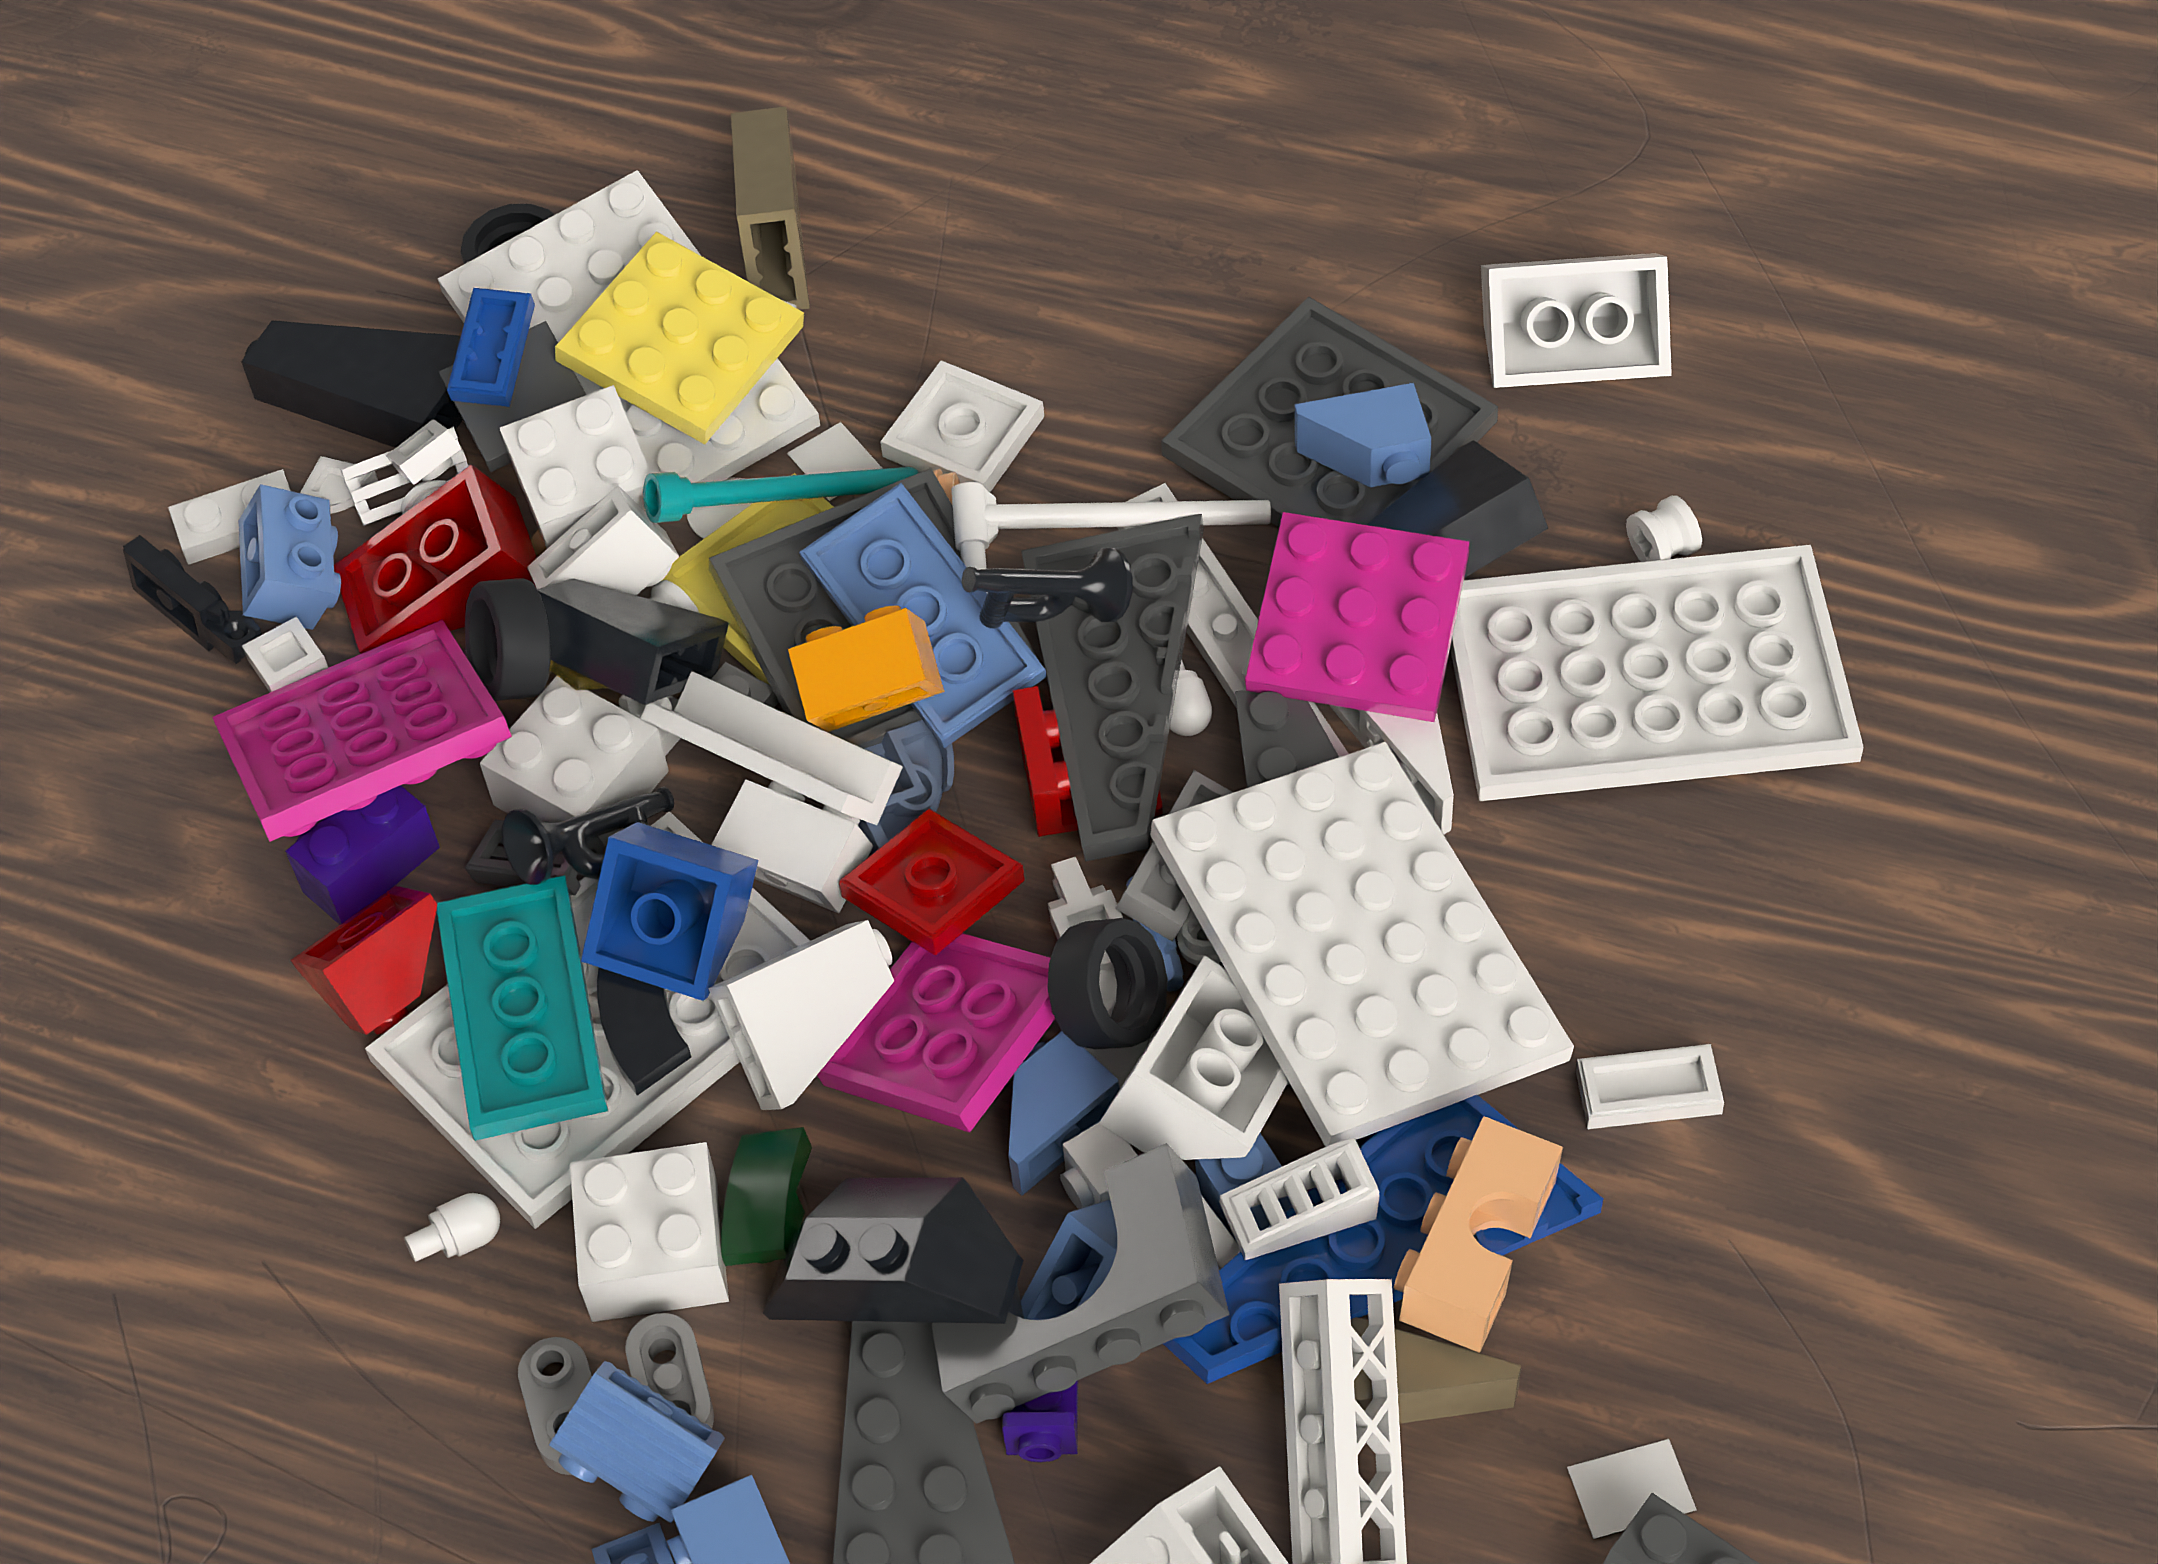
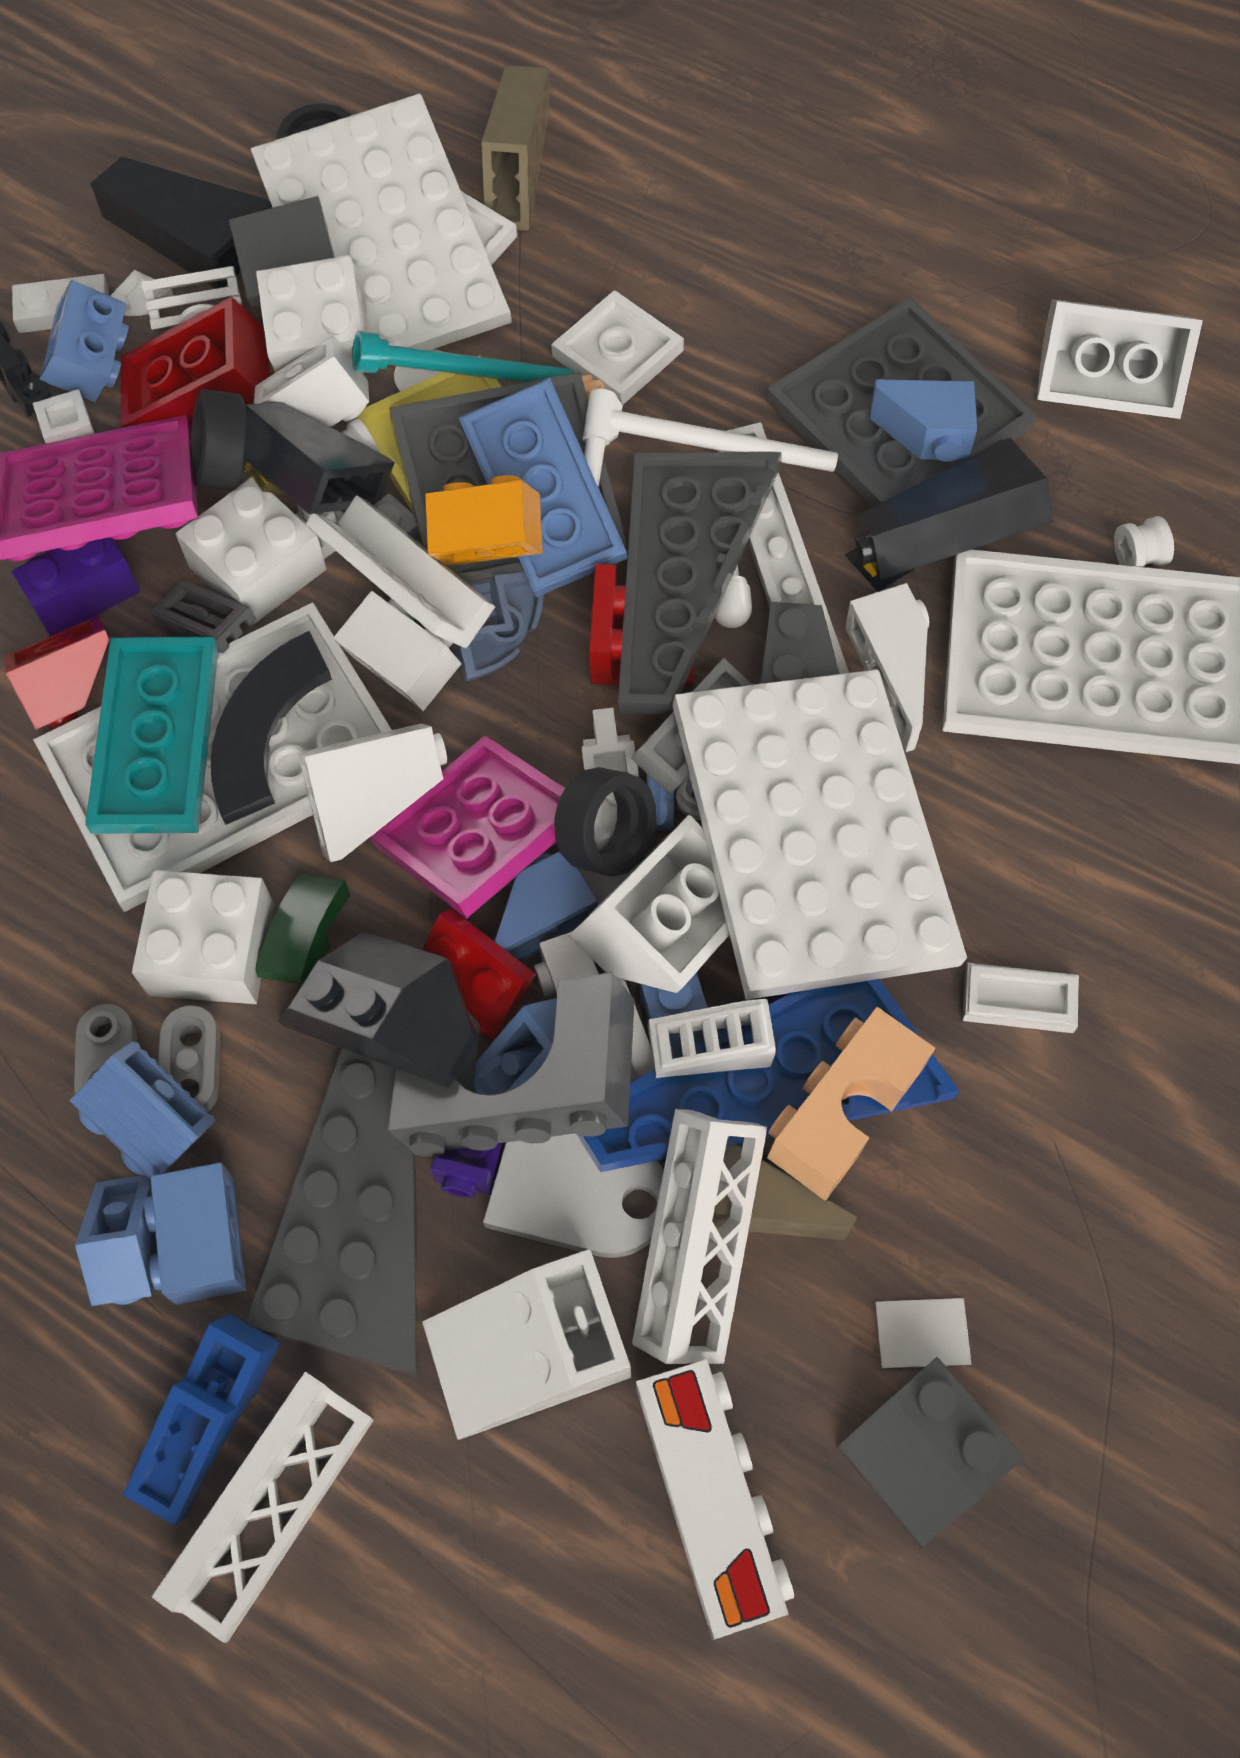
camera: 10 degrees right, 10 degrees up
white plate [386,419,461,485] -> none
white cylinder [404,1193,500,1262] -> none
blue plate [447,288,535,407] -> none
black piece [502,787,674,885] -> none
light yellow plate [555,231,804,445] -> none
blue slope [581,822,759,1001] -> none
white sticker [787,422,883,501] -> none
red tile [839,809,1025,956] -> none
black piece [962,548,1133,628] -> none
dark pink plate [1245,512,1469,722] -> none
none -> red plate [422,908,536,1041]
none -> white tile [483,1133,664,1258]

